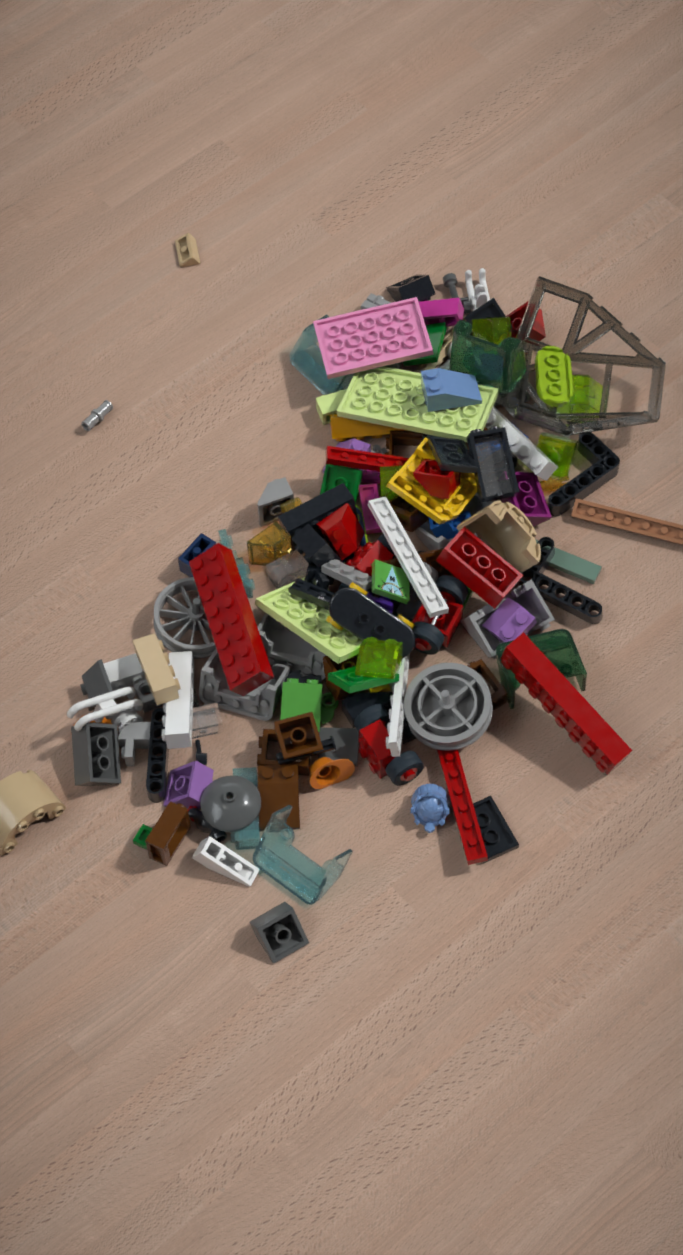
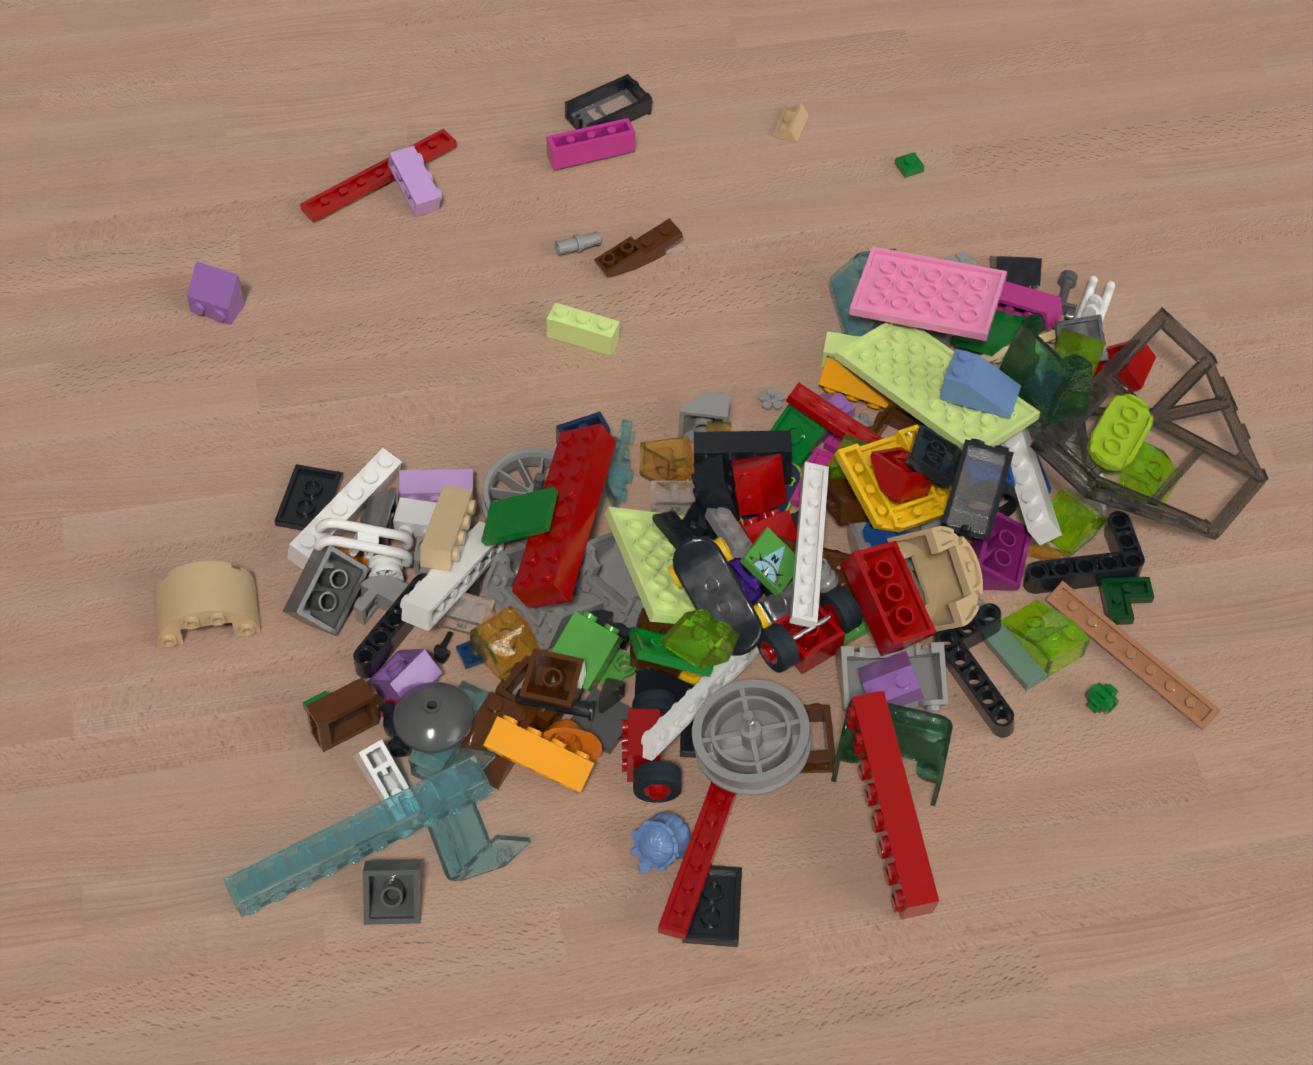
camera: 25 degrees right, 5 degrees down
none -> clear light blue brick [223,755,492,917]
none -> black tile [274,464,343,531]
none -> white brick [287,448,402,570]
none -> lavender brick [399,469,474,503]
none -> tile [456,637,489,669]
none -> clear yellow slope [469,605,540,681]
none -> green tile [481,487,558,546]
none -> light orange brick [482,715,594,793]
none -> dark pink brick [546,118,636,170]
none -> yellowish green brick [547,302,620,356]
none -> black door [565,74,653,130]
none -> reddish brown slope [594,218,683,276]
none -> clear smoke slope [598,678,625,714]
none -> light grey plant [758,388,785,410]
none -> green plate [895,152,925,178]
none -> clear neon green slope [1001,600,1090,677]
none -> green gear [1087,682,1119,714]
none -> dark green plate [1099,577,1154,625]

